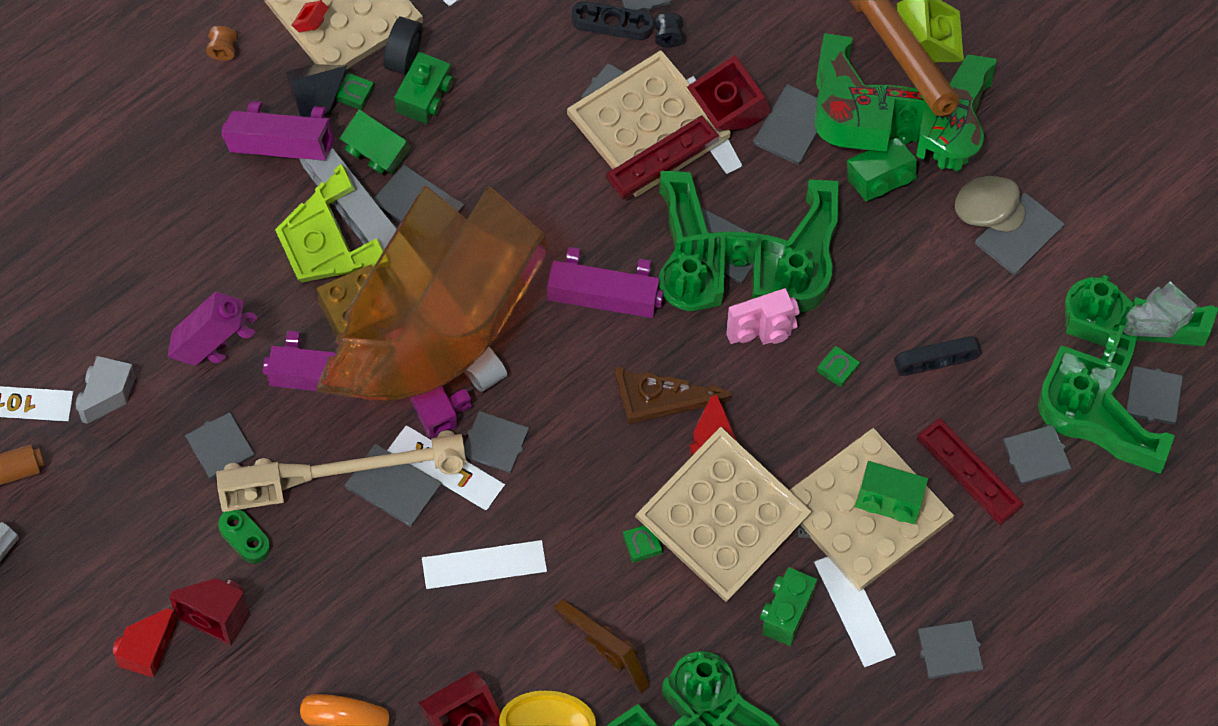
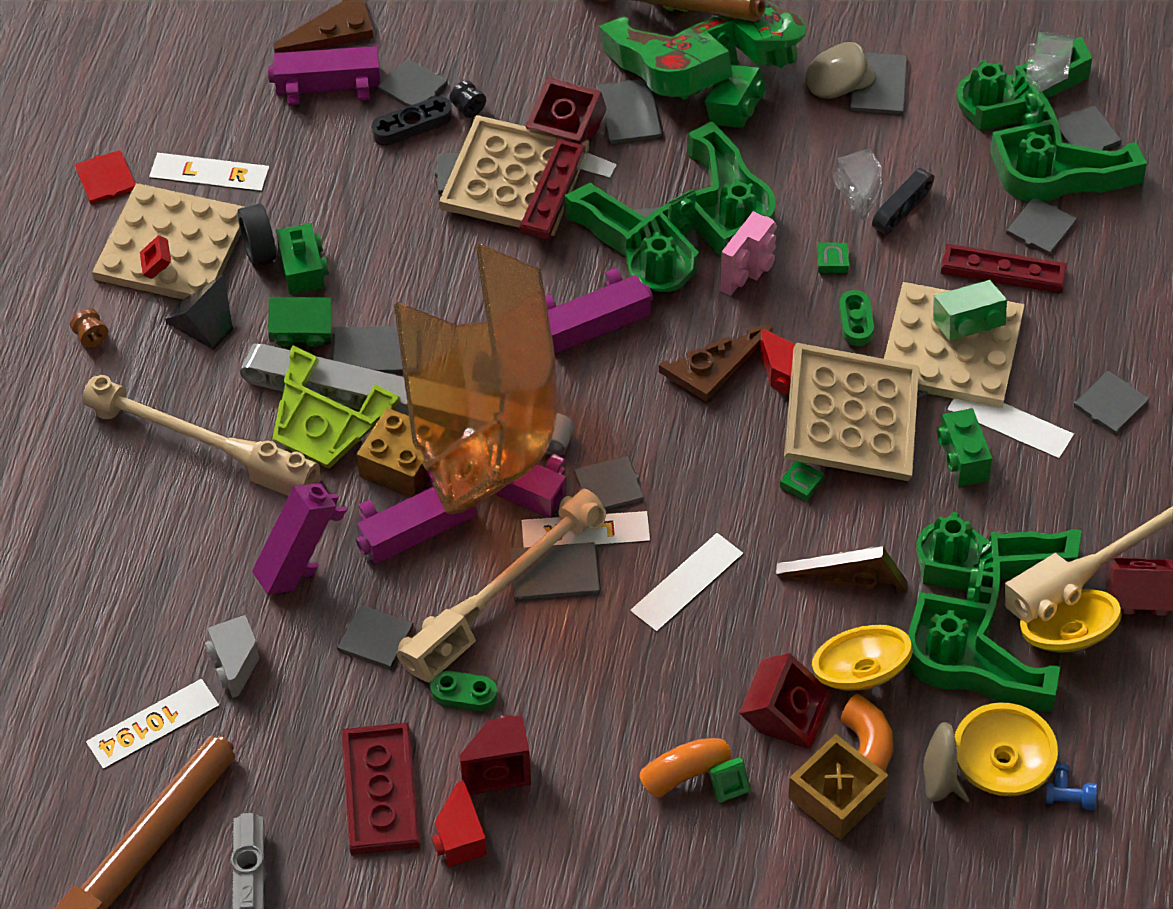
camera: 35 degrees left, 10 degrees down
magenta brick [222,101,335,161] -> none
green tile [335,72,374,110] -> none
none -> tan bar [82,375,321,496]
none -> dark red tile [341,722,420,855]
none -> clear slope [833,148,883,220]
none -> green plate [839,290,874,346]

